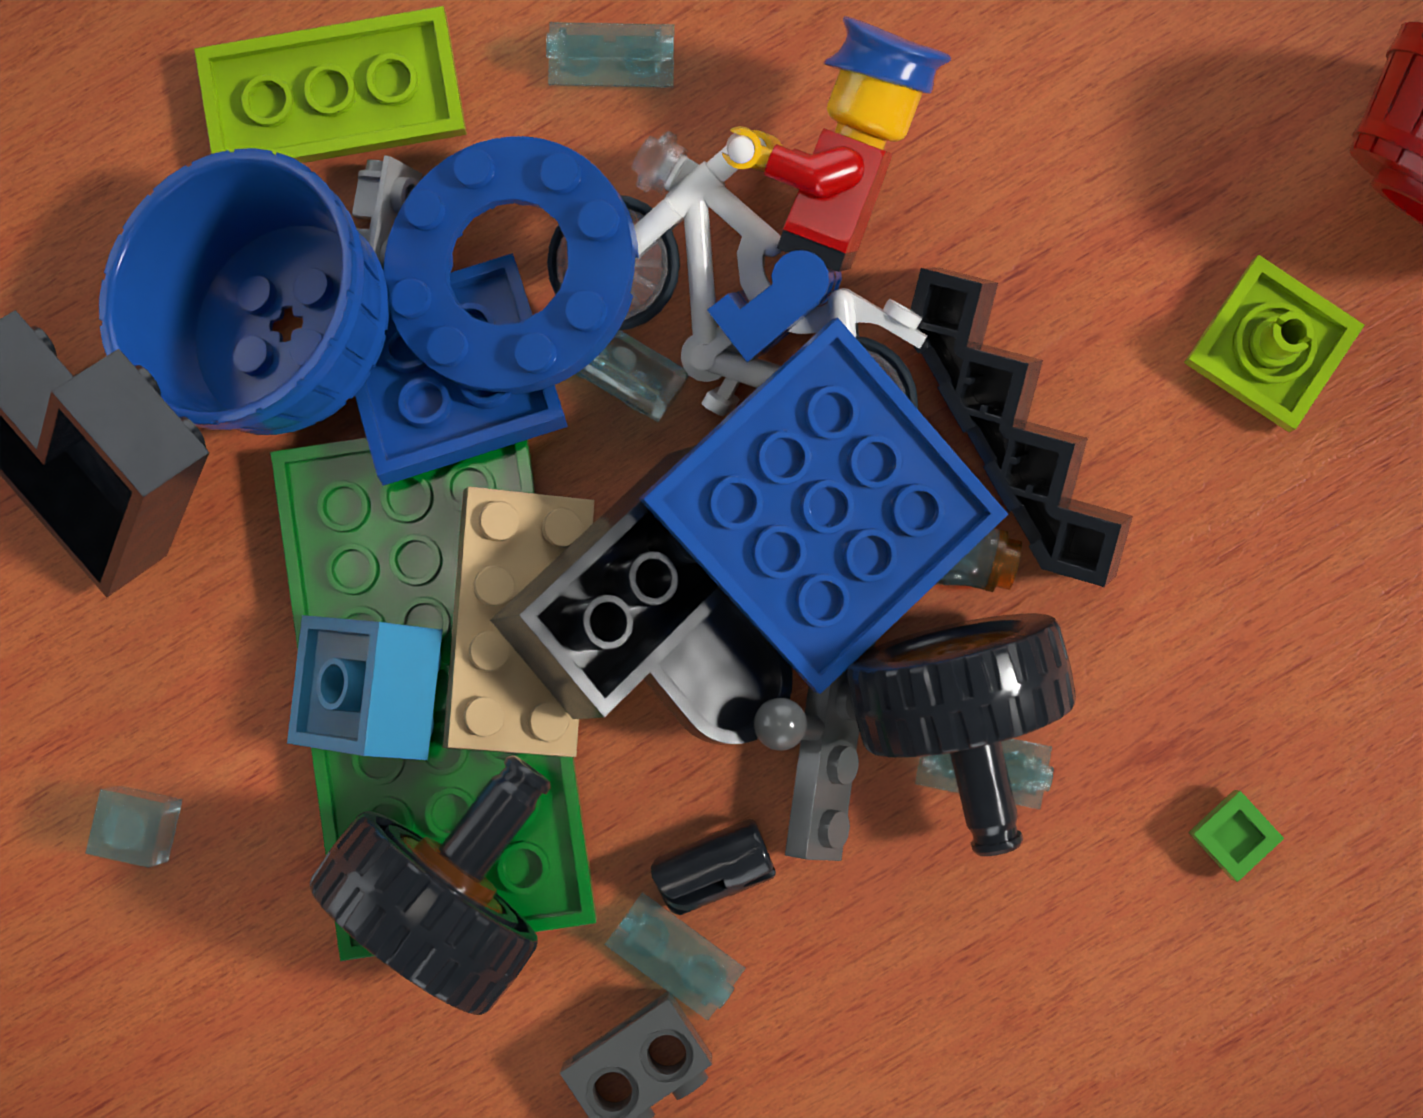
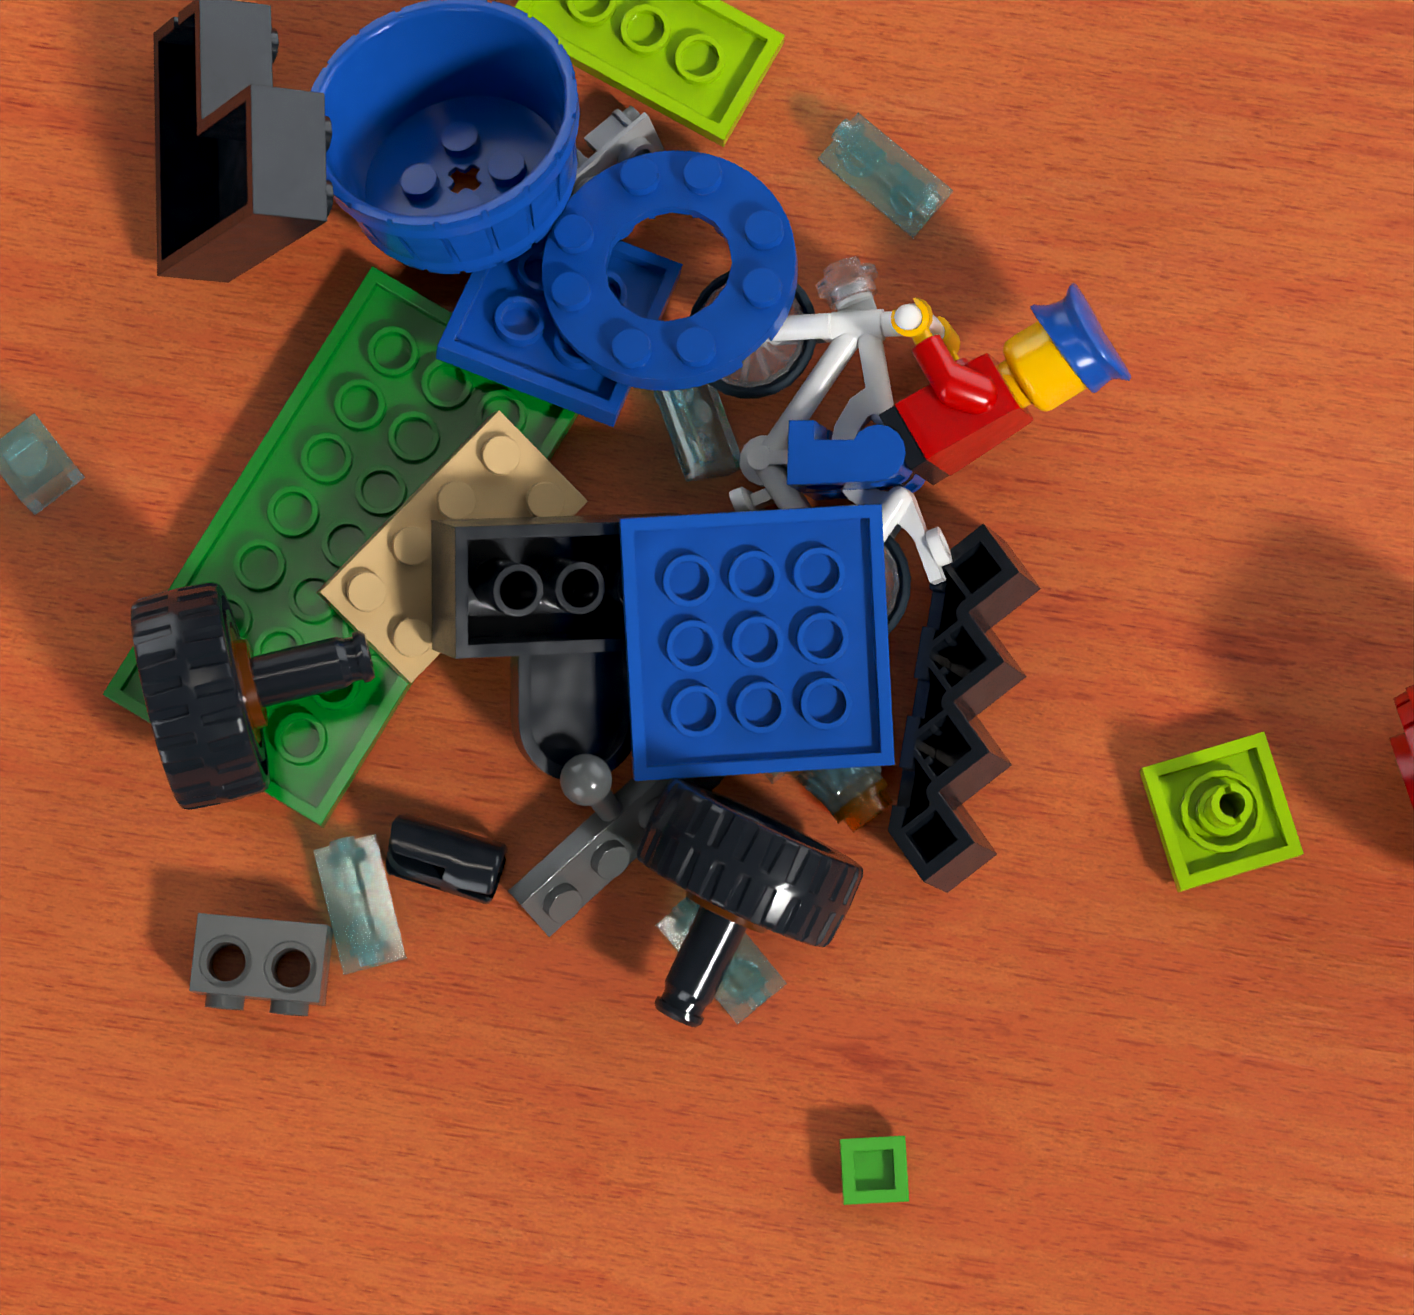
camera: 40 degrees right, 5 degrees down
dark azure slope [287,615,442,760] -> none

